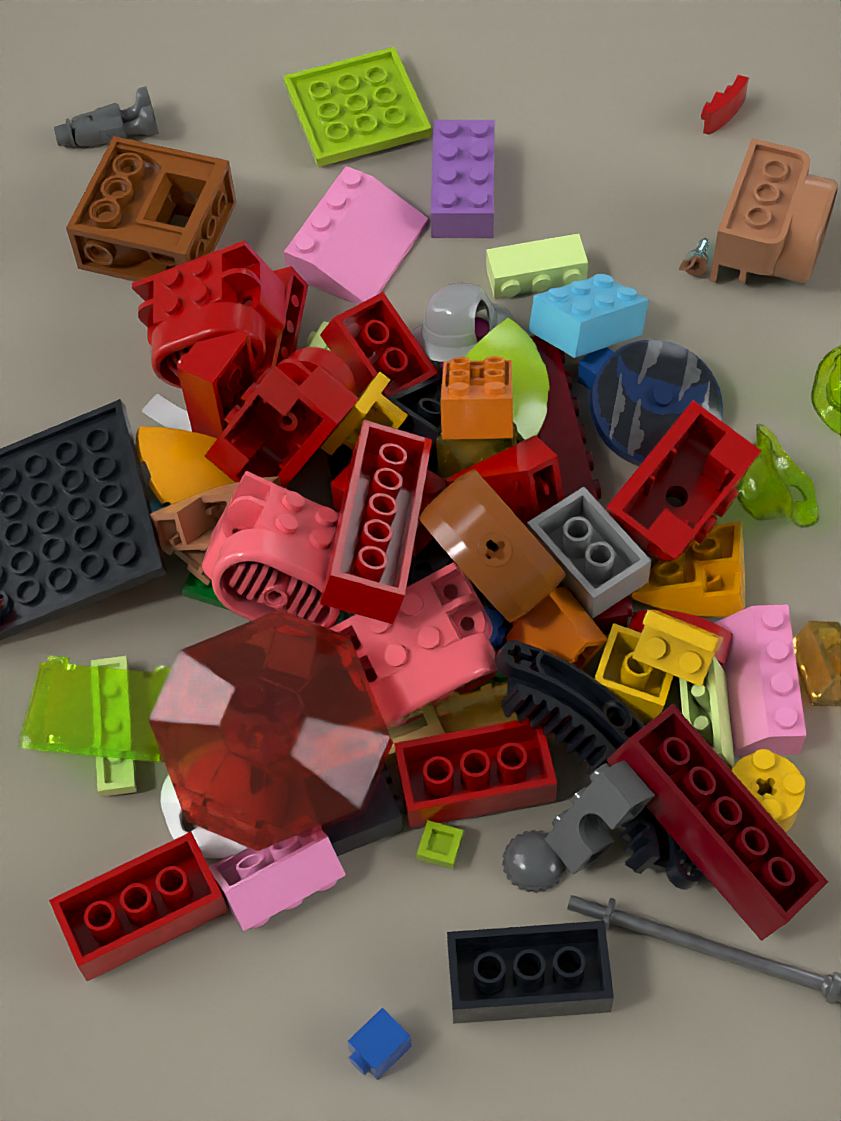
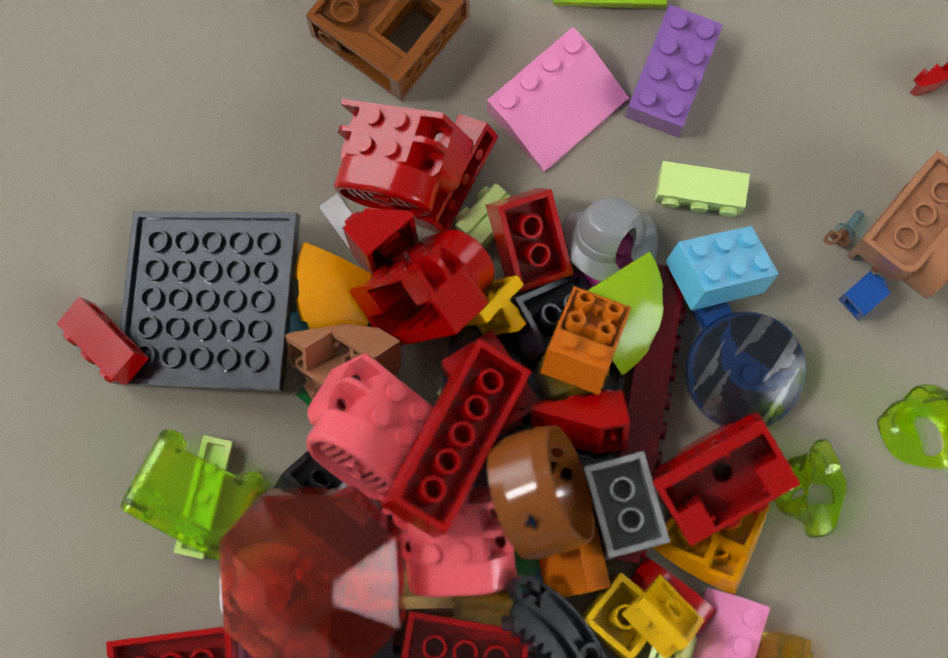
camera: 20 degrees right, 20 degrees up
none -> blue brick [838,271,891,321]

